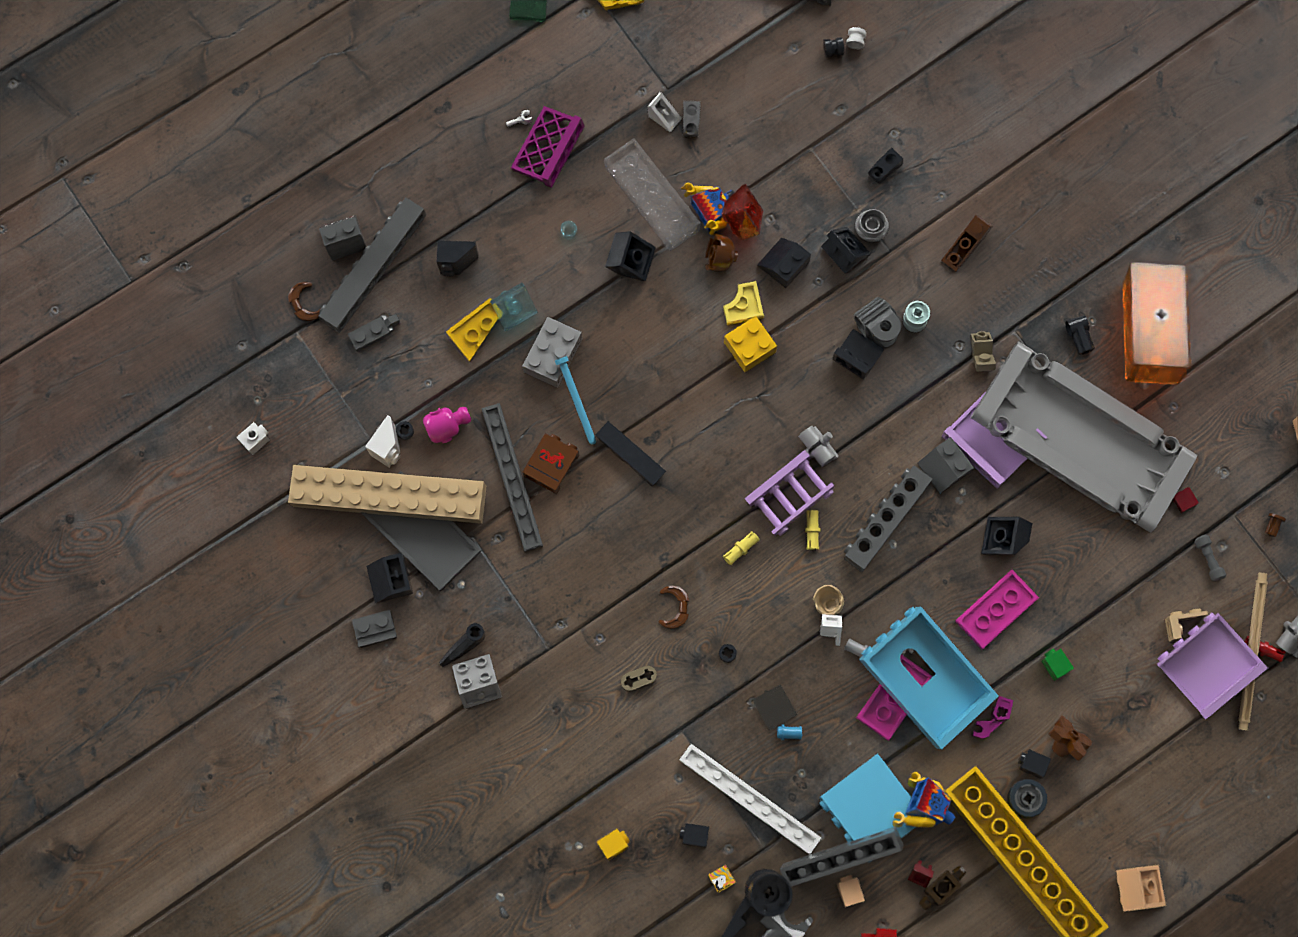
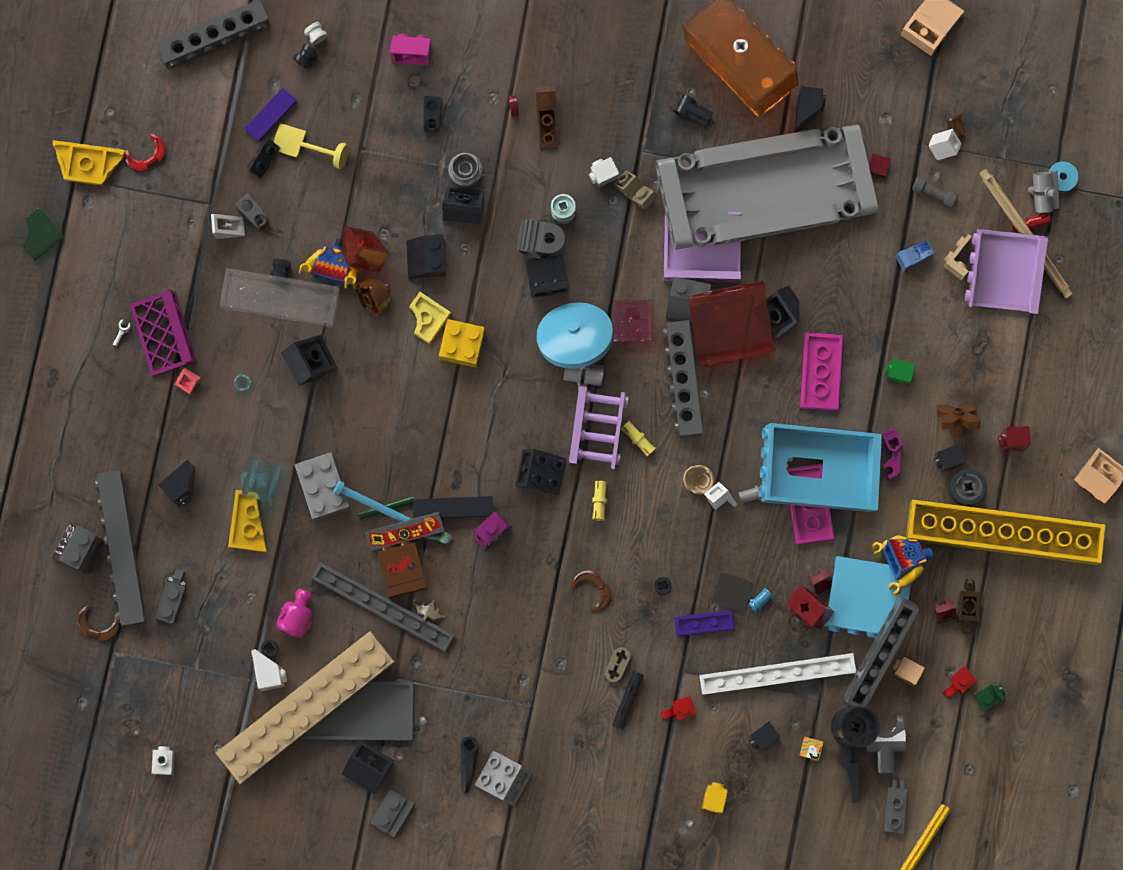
camera: 45 degrees left, 5 degrees up
none -> red piece [125,134,166,171]
none -> coral tile [175,367,201,395]
none -> dark purple tile [245,87,297,142]
none -> black hinge [246,138,281,179]
none -> black wheel [269,258,292,282]
none -> light yellow piece [273,123,349,169]
none -> dark green bar [358,495,414,520]
none -> tile [365,512,445,551]
none -> dark pink slope [390,34,431,66]
none -> dark tan piece [413,600,445,622]
none -> sand green hand [424,532,453,545]
none -> magenta torso [472,512,512,551]
none -> dark red tile [508,95,519,117]
none -> black bracket [515,449,566,495]
none -> medium azure dish [537,302,614,369]
none -> white brick [589,157,619,188]
none -> black pin [612,671,644,729]
none -> clear pink slope [613,300,652,341]
none -> red plate [660,696,696,721]
none -> dark purple tile [674,610,734,637]
none -> clear red panel [687,281,776,367]
none -> dark red brick [786,585,835,630]
none -> black slope [794,86,826,133]
none -> tile [810,568,832,595]
none -> medium blue leg [896,240,935,272]
none -> white panel [929,129,961,160]
none -> dark red brick [998,426,1031,452]

